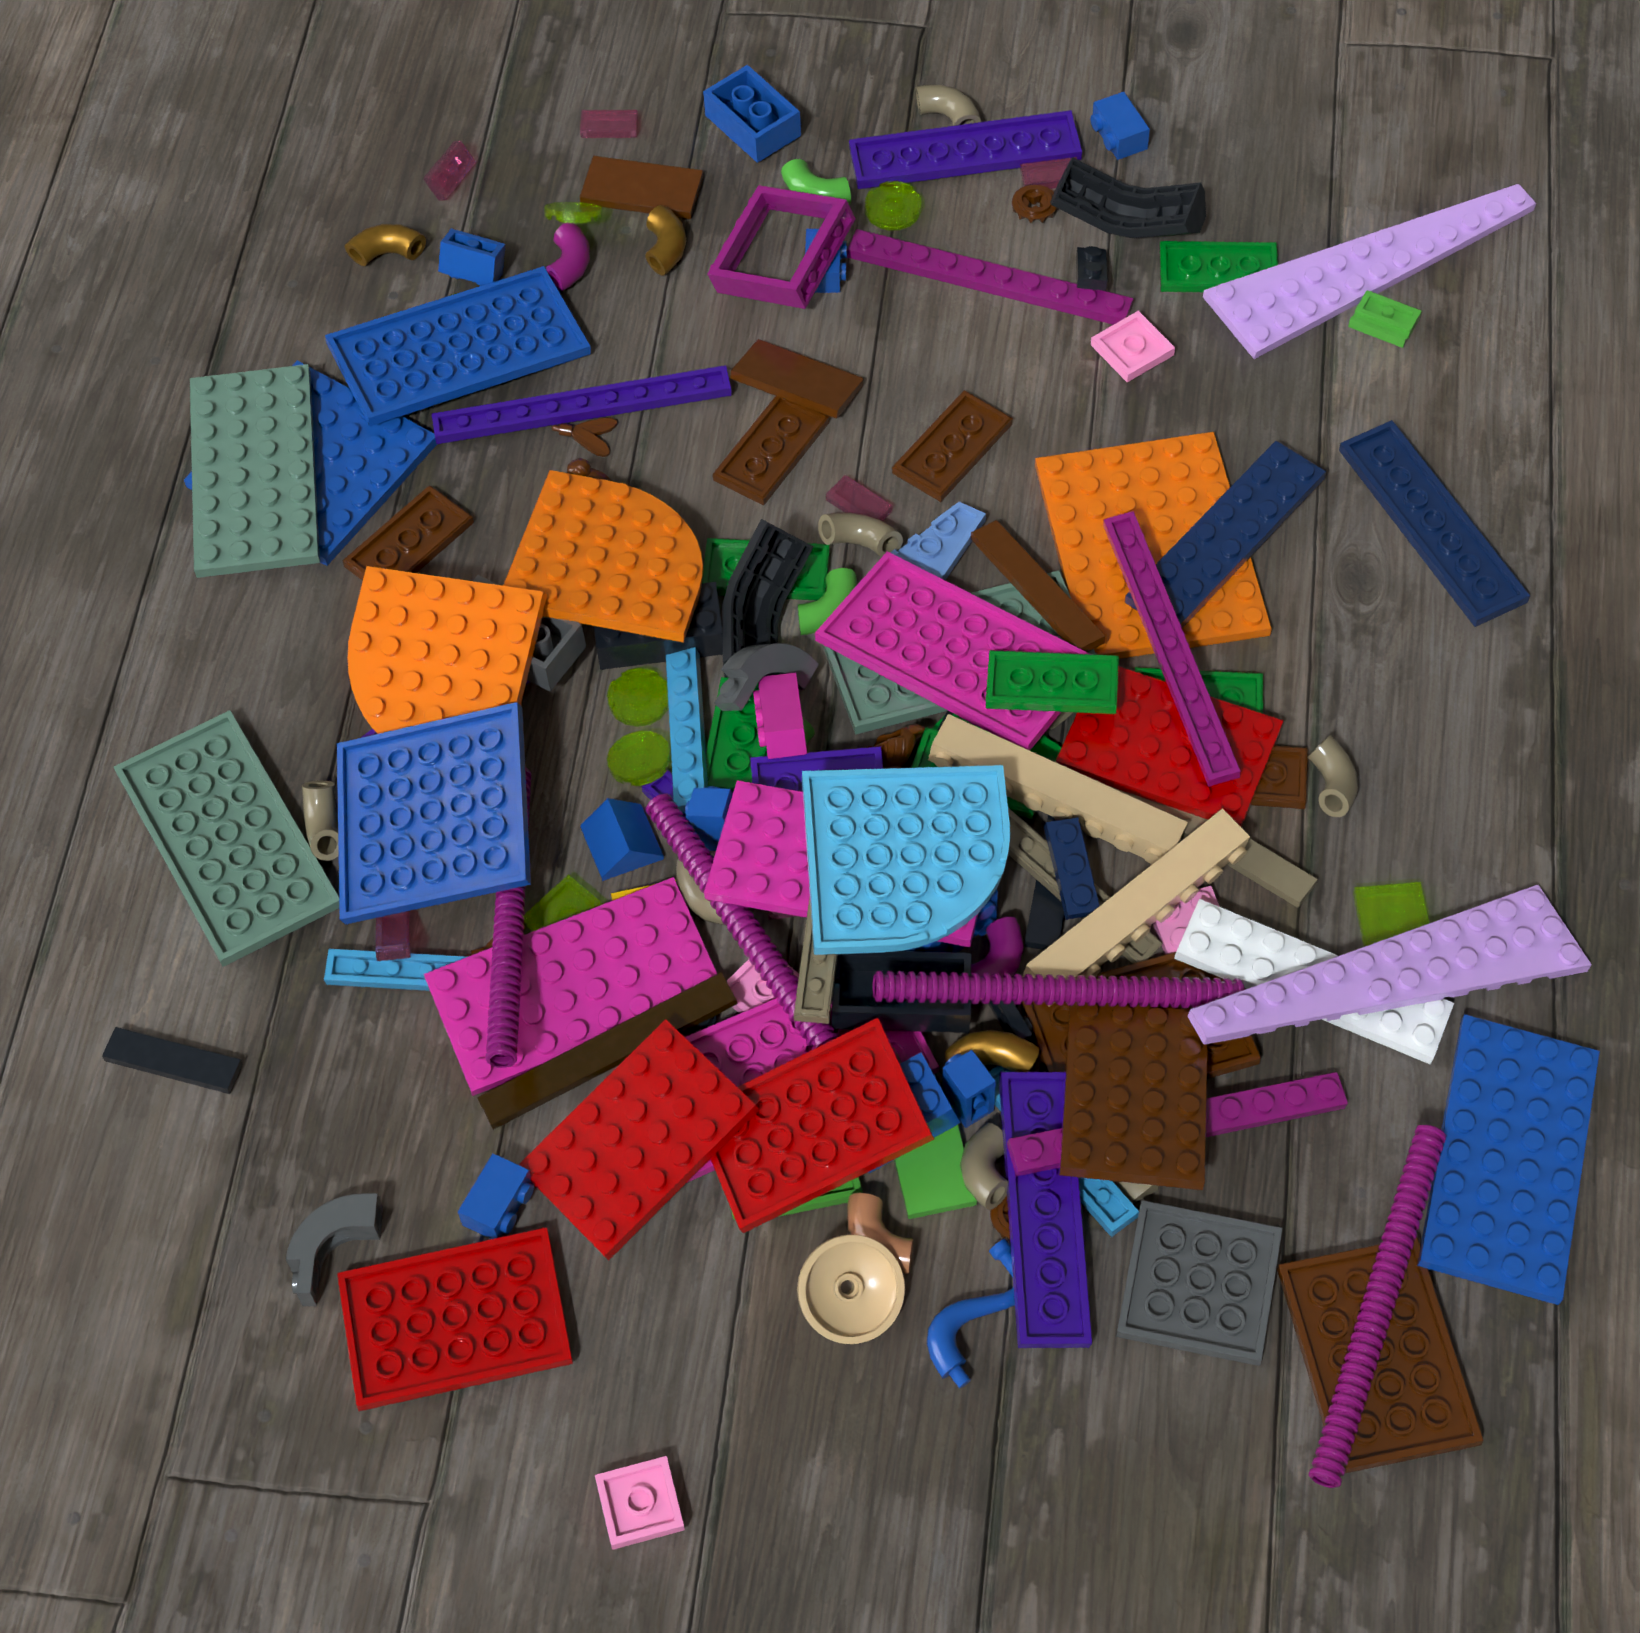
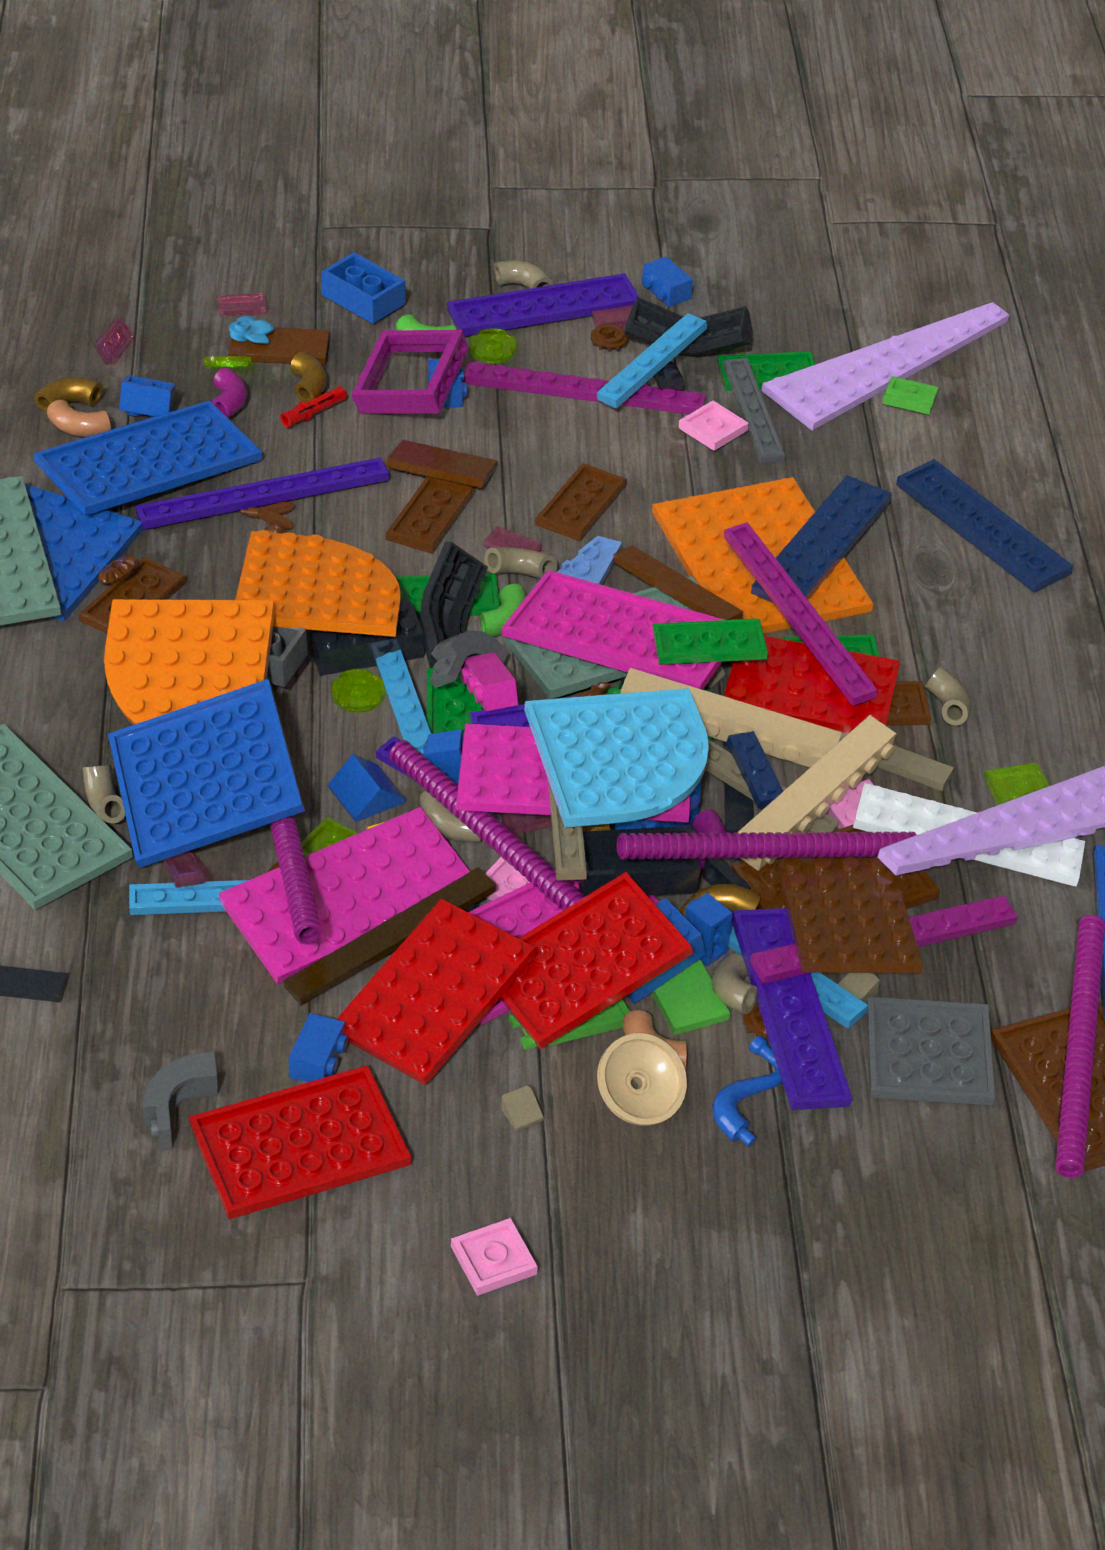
camera: 15 degrees left, 15 degrees down
clear neon green tile [607,731,672,786] -> none
none -> nougat cylinder [47,400,111,437]
none -> reddish brown gear [98,555,138,584]
none -> dark azure plate [229,316,275,343]
none -> red pin [280,386,347,428]
none -> dark tan slope [501,1085,544,1131]
none -> dark azure plate [597,313,707,409]
none -> dark grey tile [723,358,785,464]

